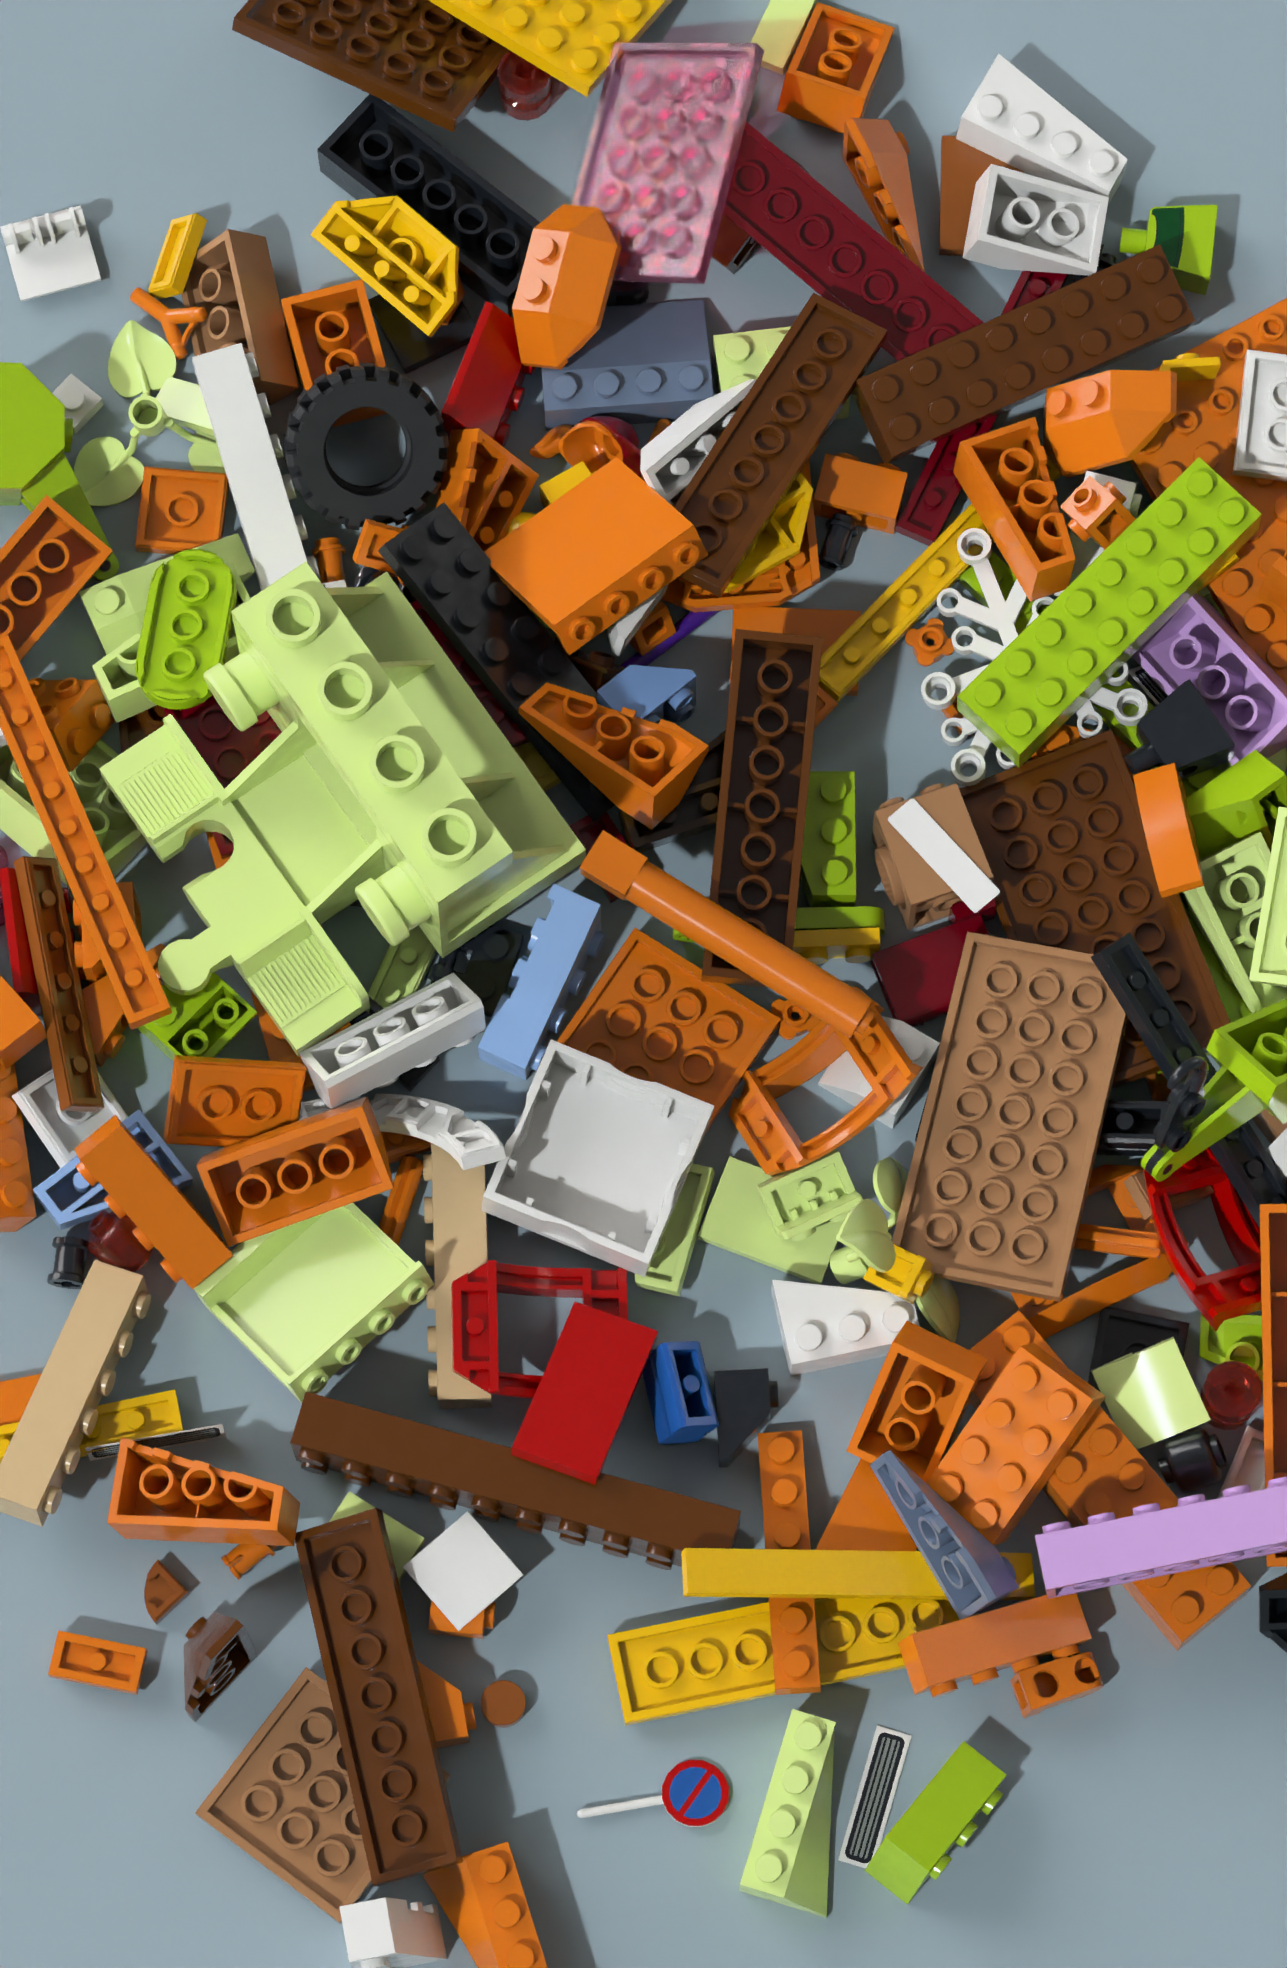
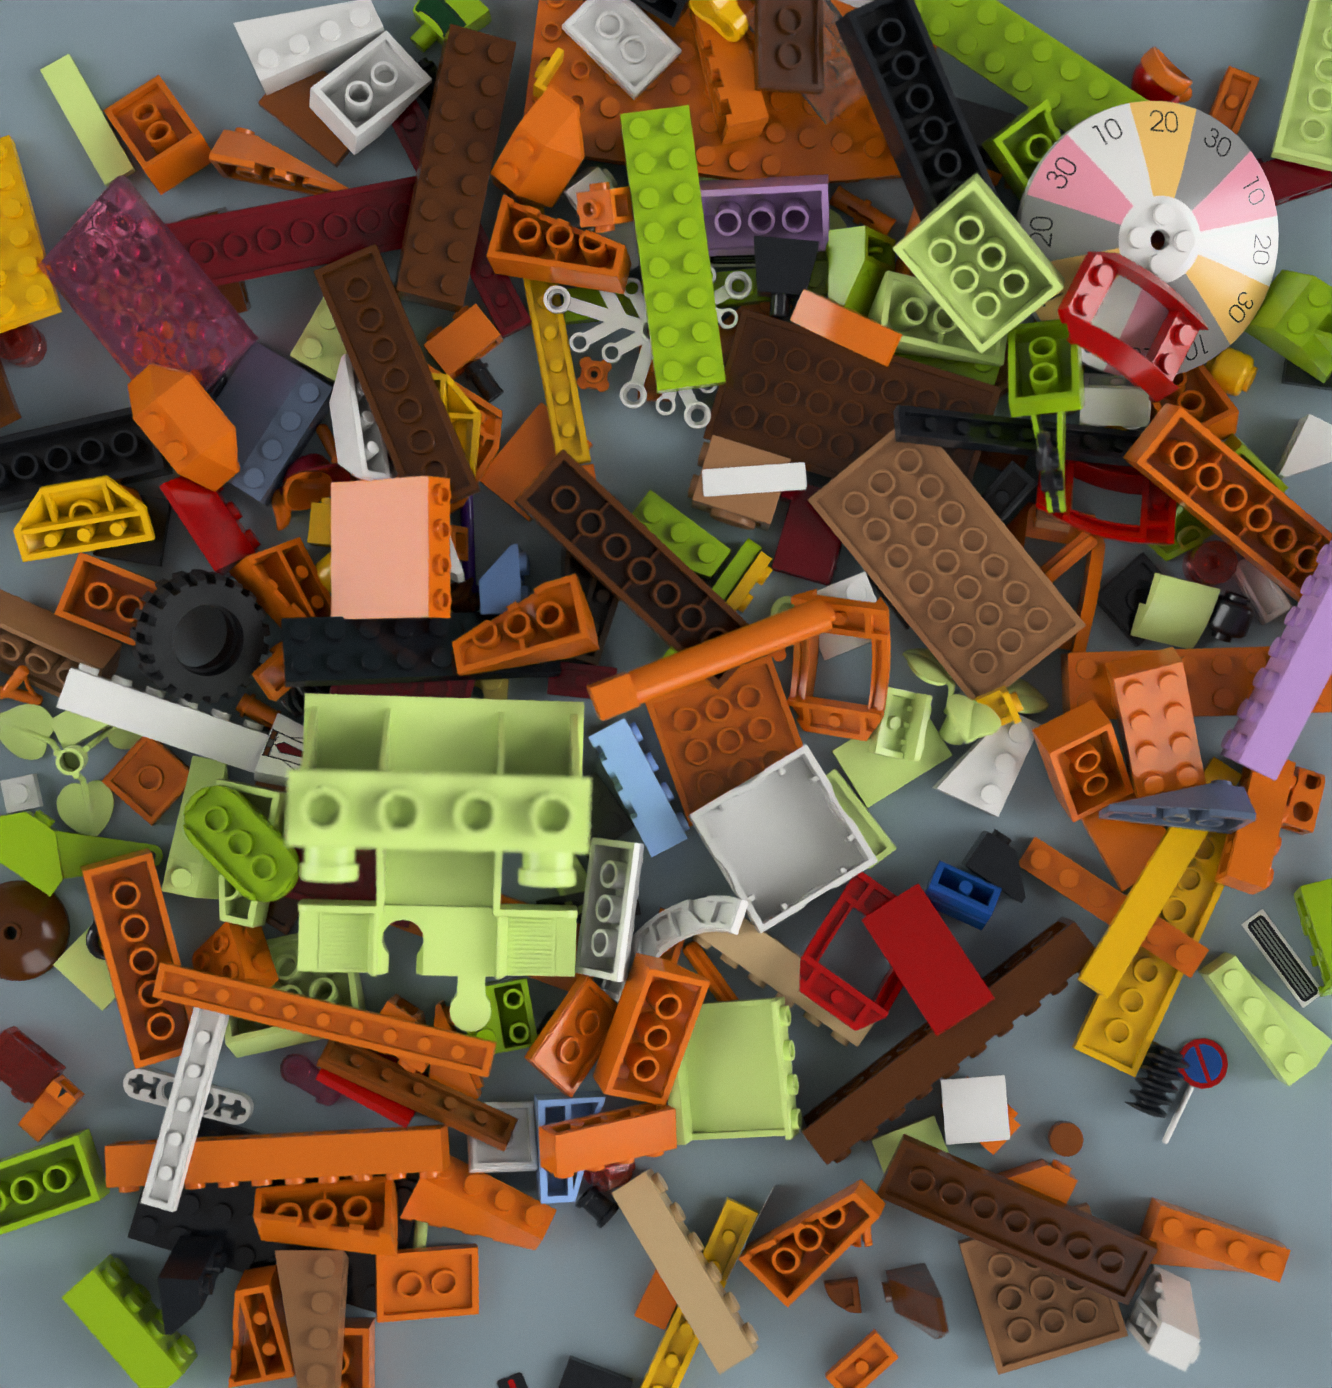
camera: 55 degrees left, 15 degrees up
none -> black piece [1125,1041,1190,1118]

